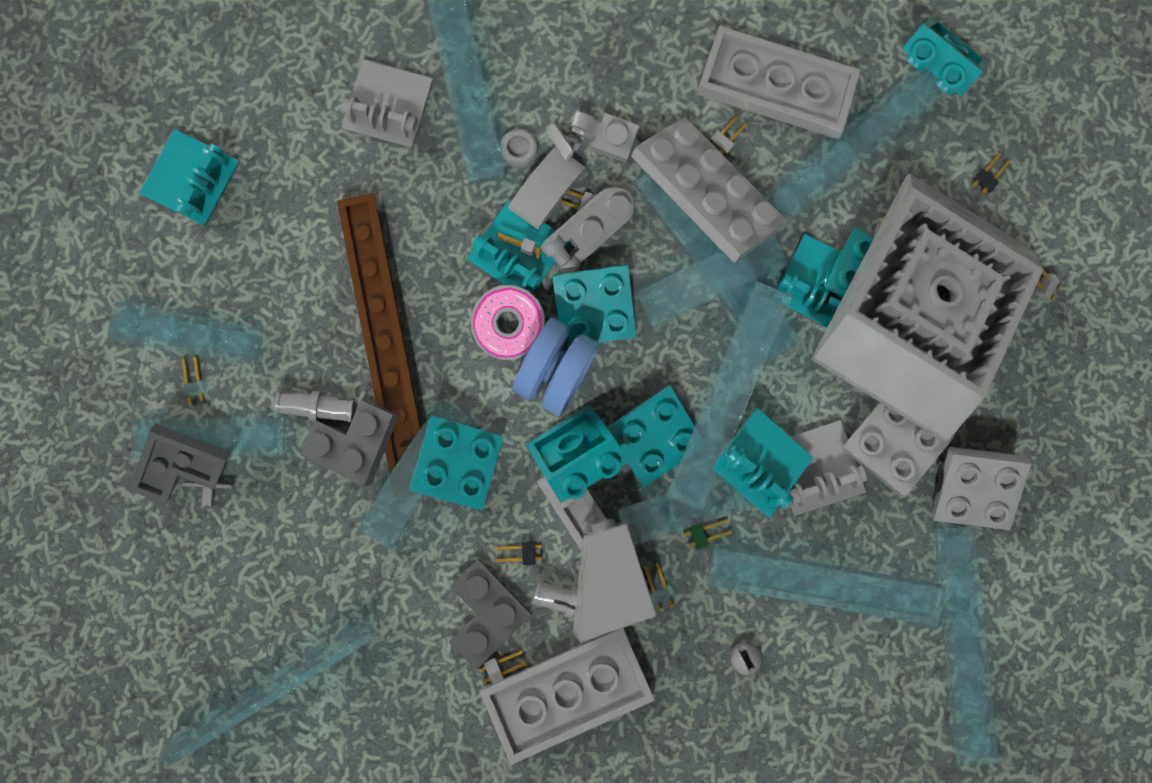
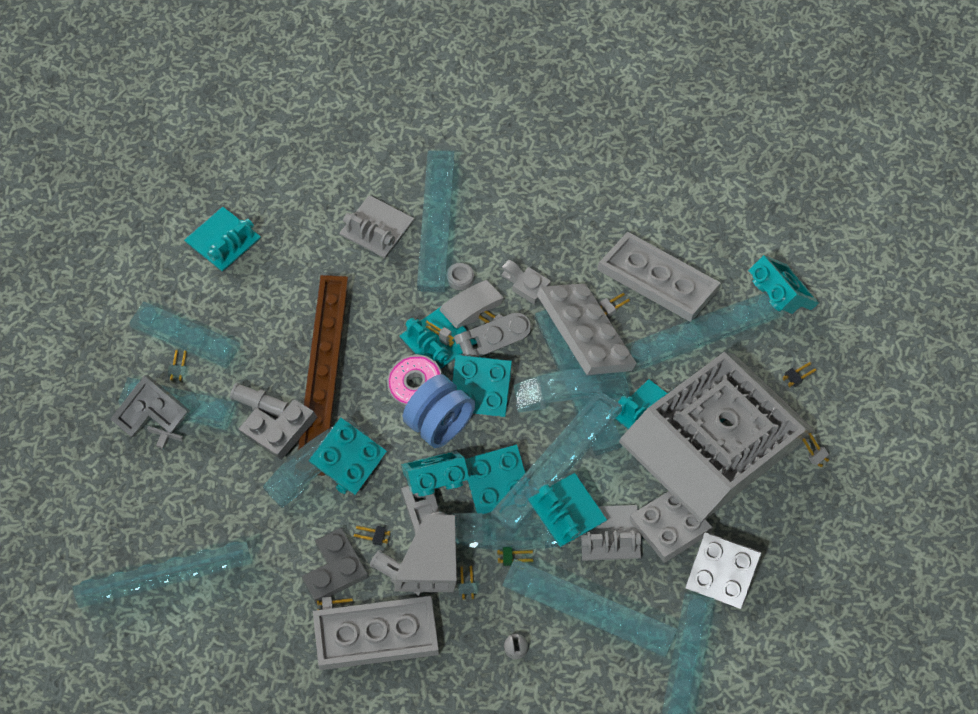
camera: 15 degrees right, 25 degrees down
light grey piece [548,122,581,161] -> none

